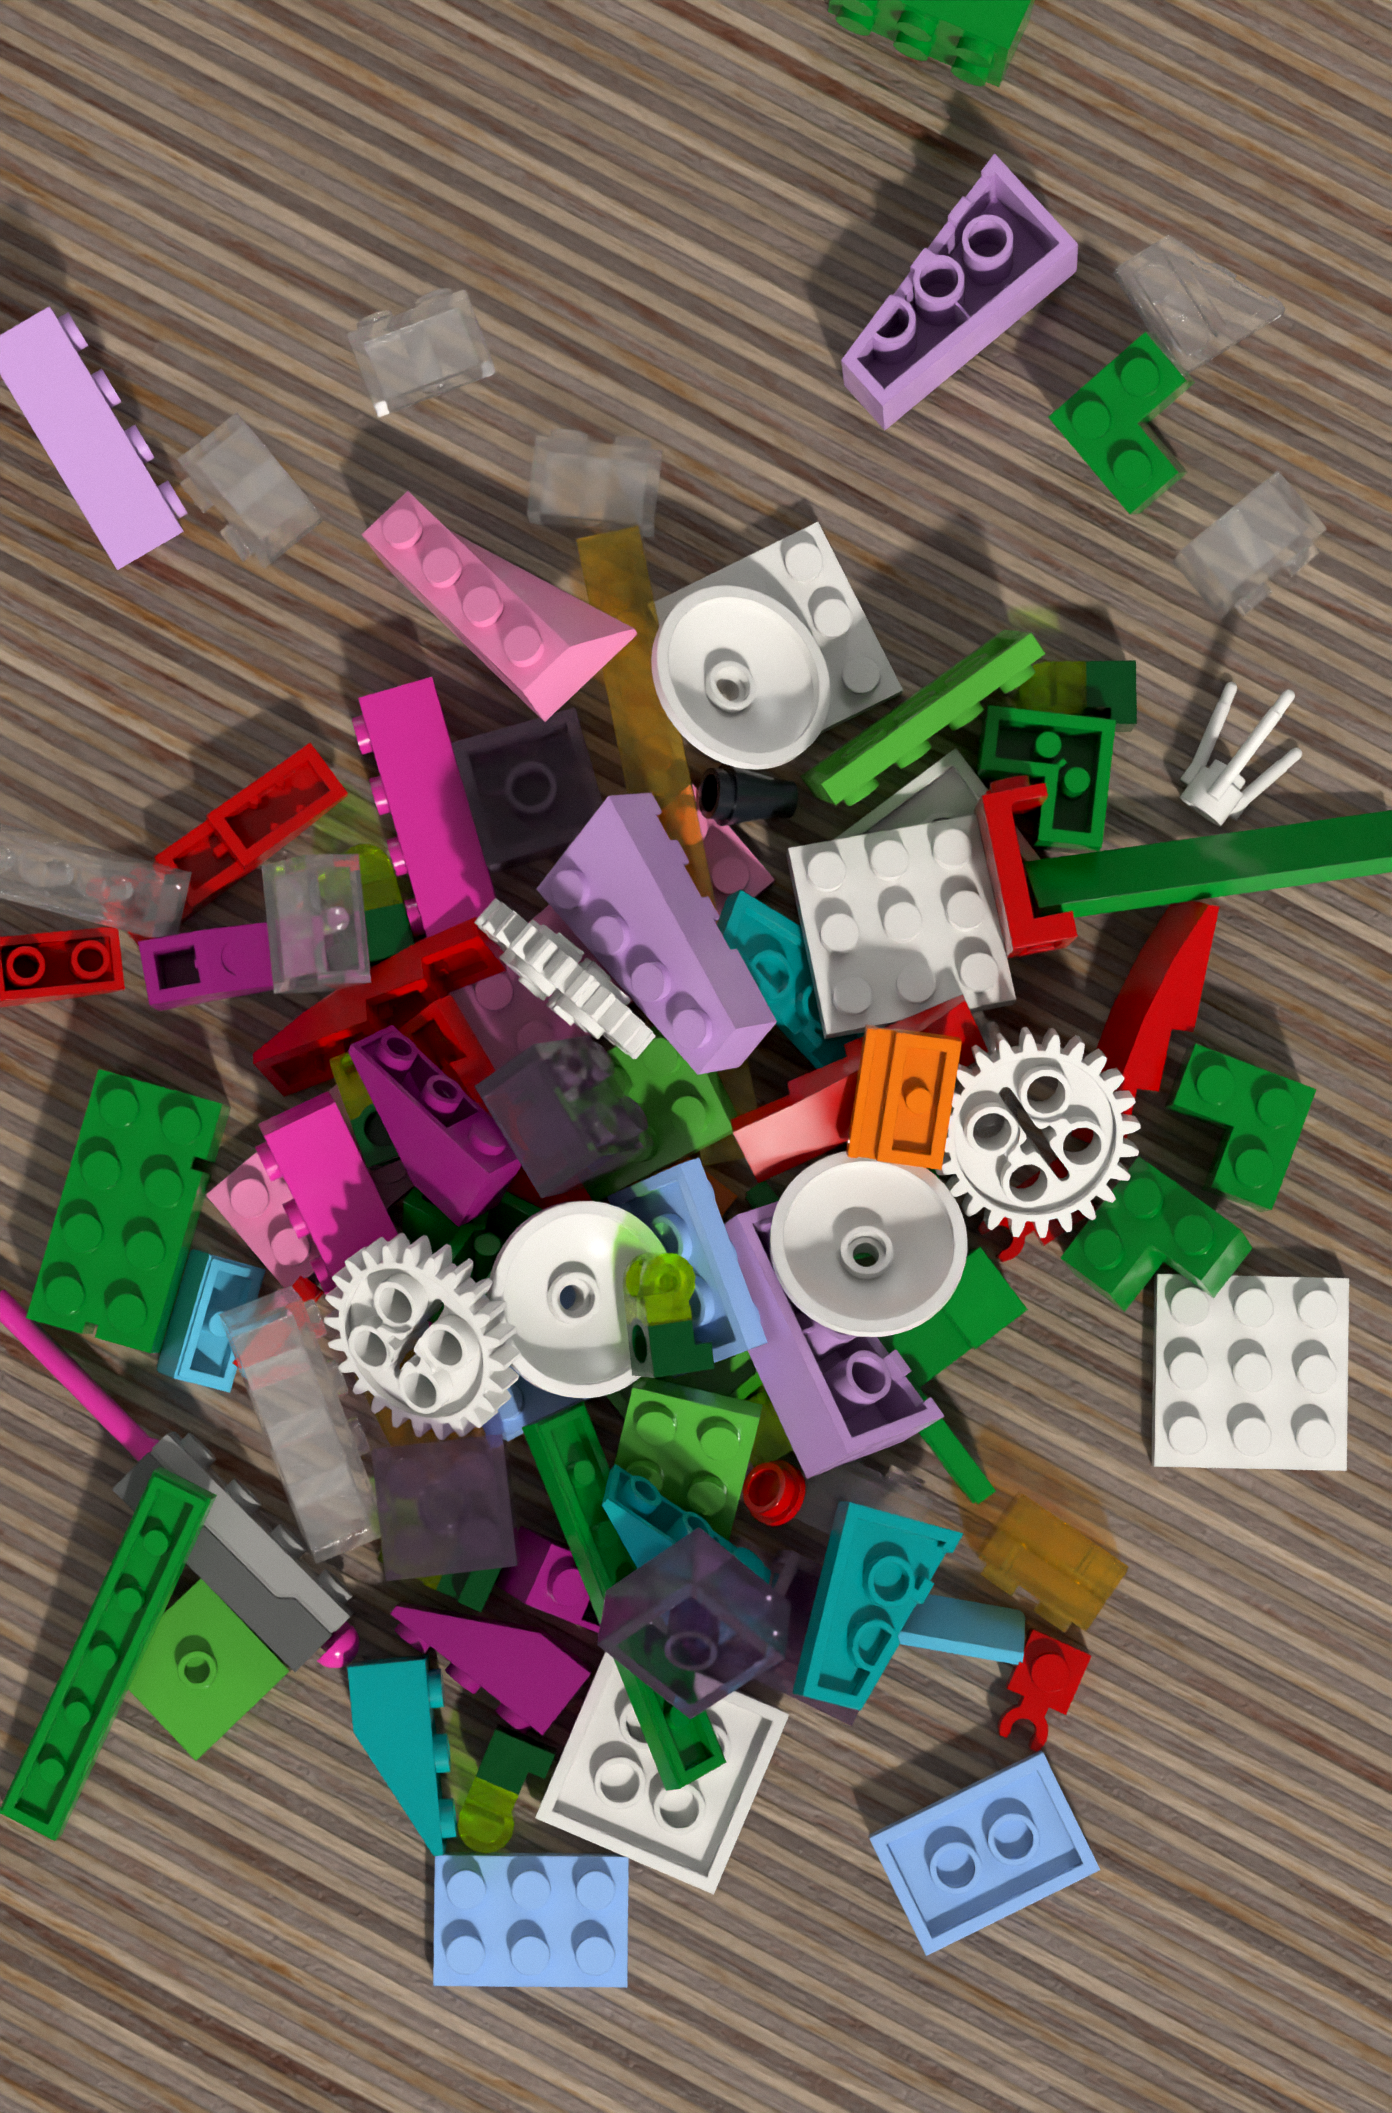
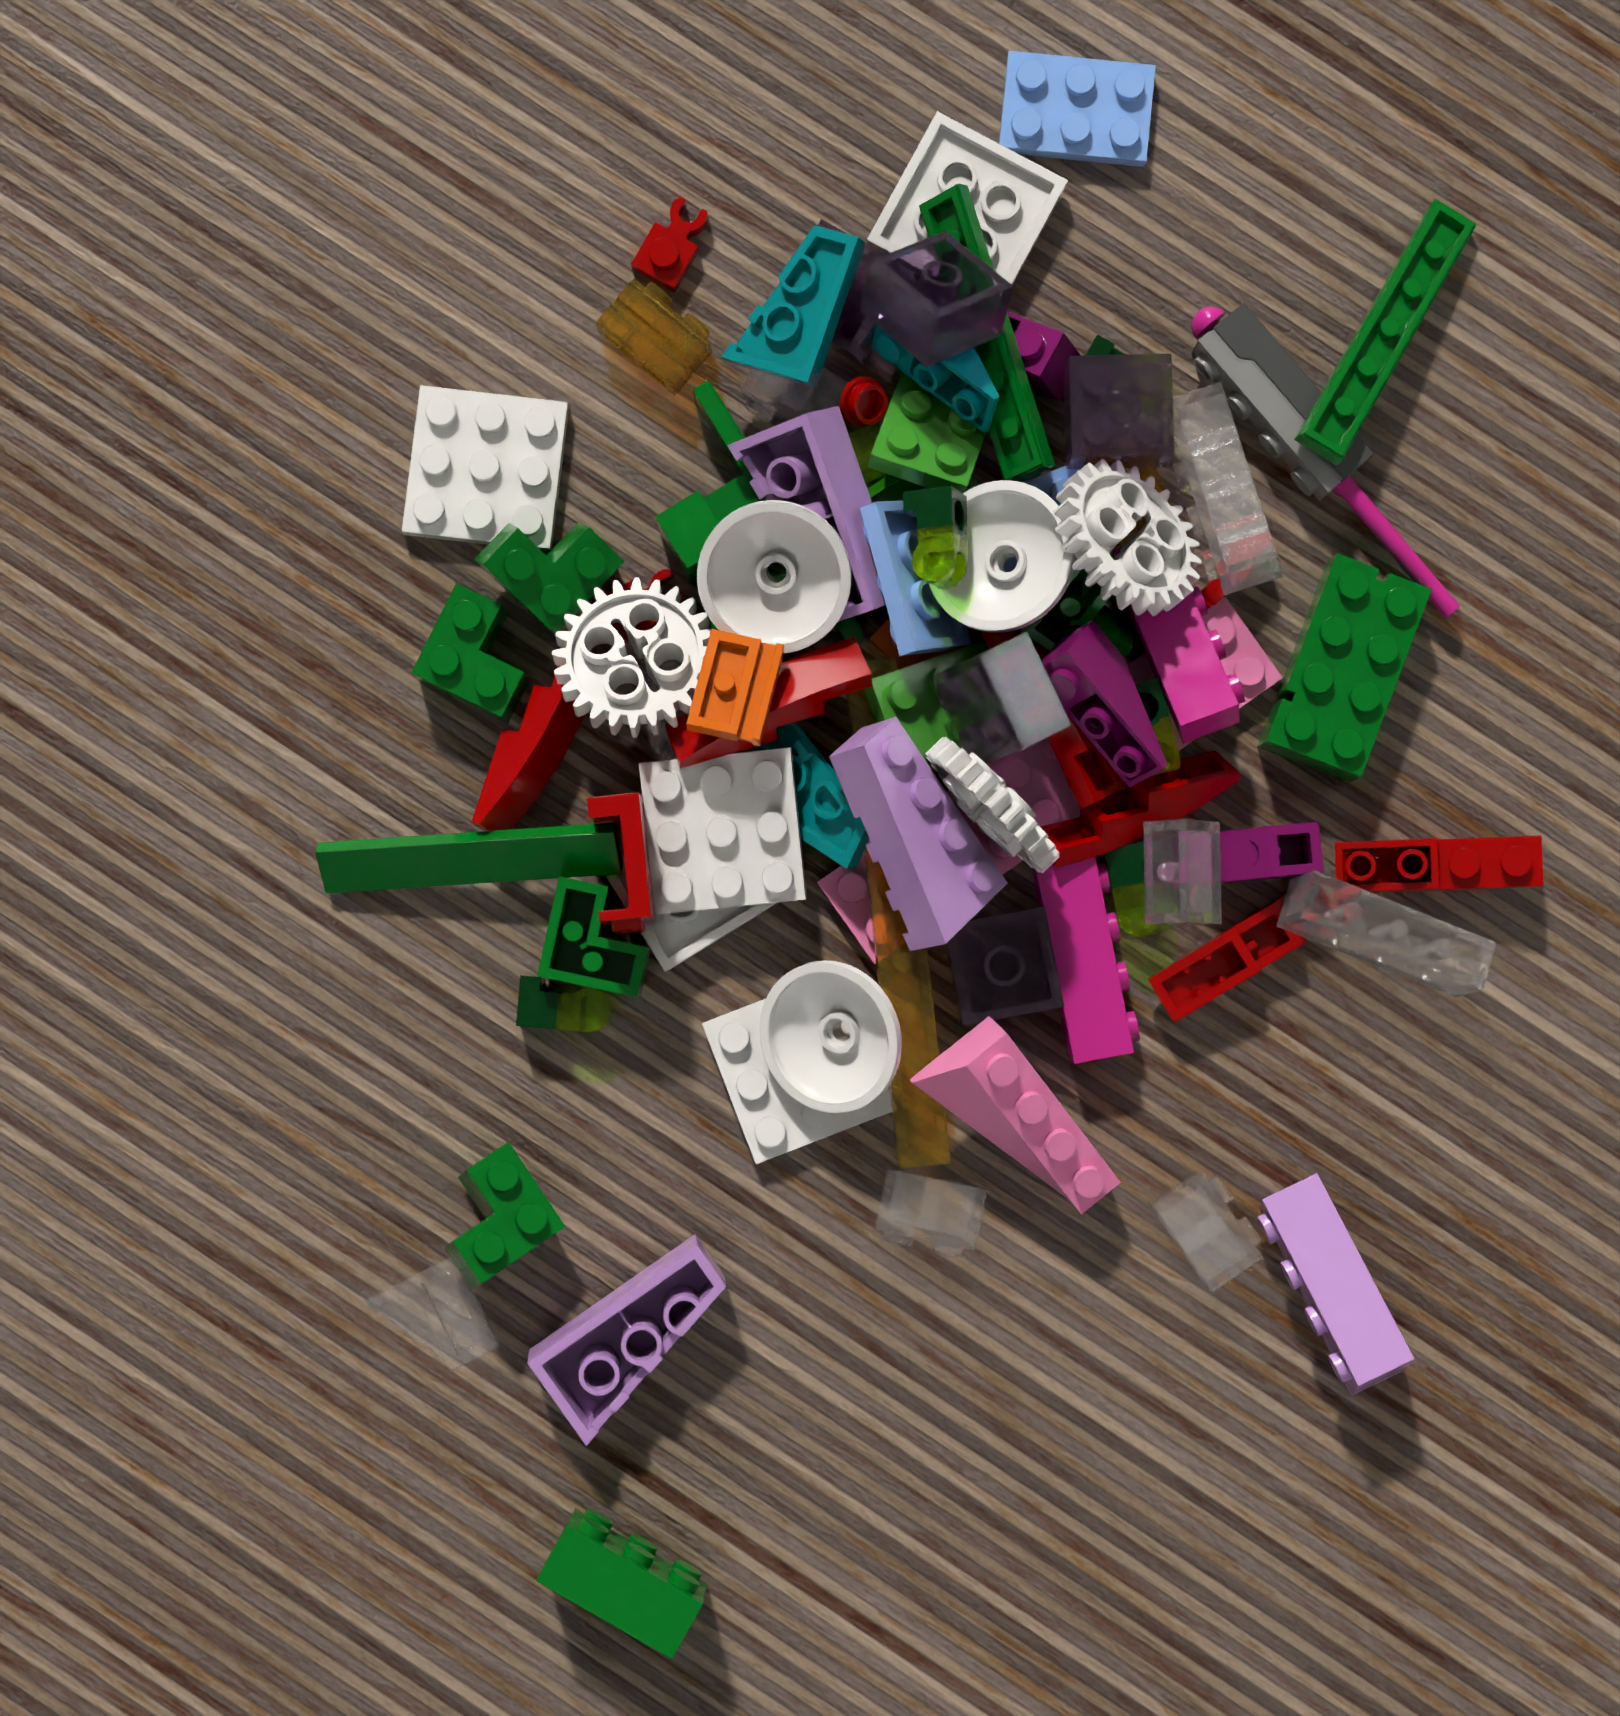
camera: 170 degrees left, 0 degrees up
bright green plate [128,1579,292,1761] -> none
medium azure slope [157,1249,265,1392] -> none
clear brick [347,288,495,418] -> none
teal slope [347,1654,457,1856] -> none
magenta slope [390,1601,592,1735] -> none
leg [458,1724,557,1853] -> none
black cone [699,763,798,826] -> none
bright green plate [800,630,1046,806] -> none
light blue plate [868,1750,1100,1956] -> none
medium azure slope [898,1594,1025,1665] -> none
clear brick [1173,471,1327,620] -> none
white plant [1180,682,1302,827] -> none

